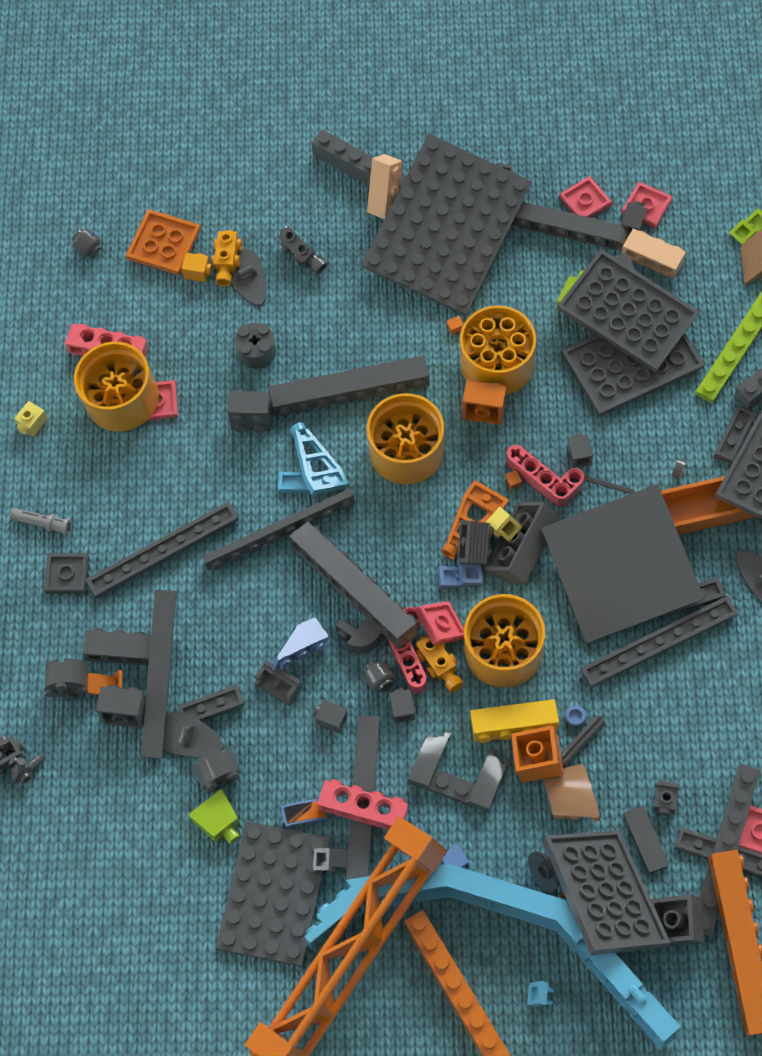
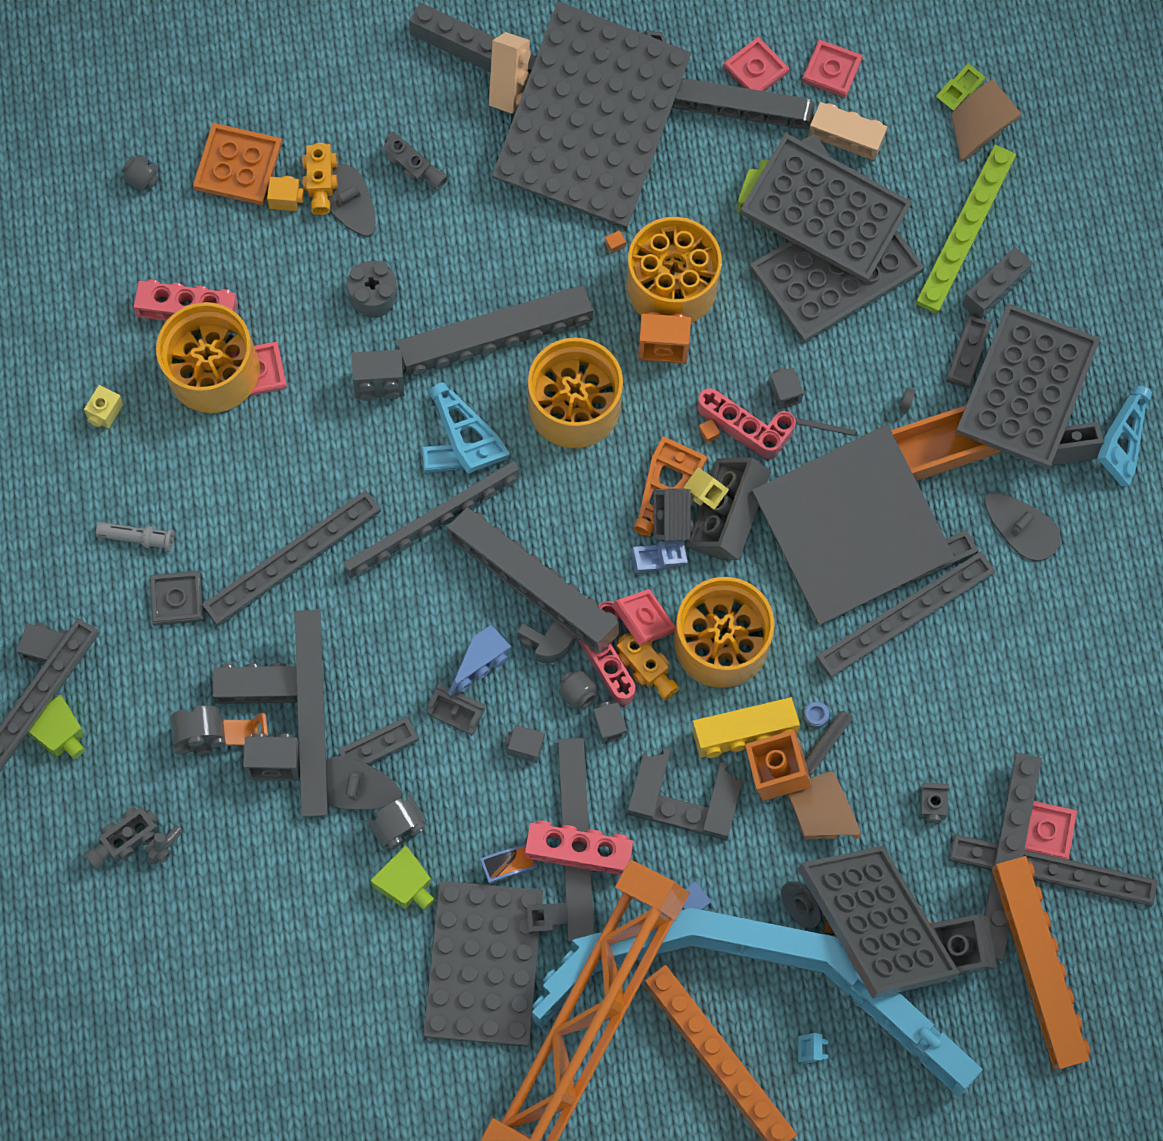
camera: 15 degrees left, 5 degrees up
dark grey brick [621,201,648,231] -> none
dark grey tile [623,805,669,874] -> none

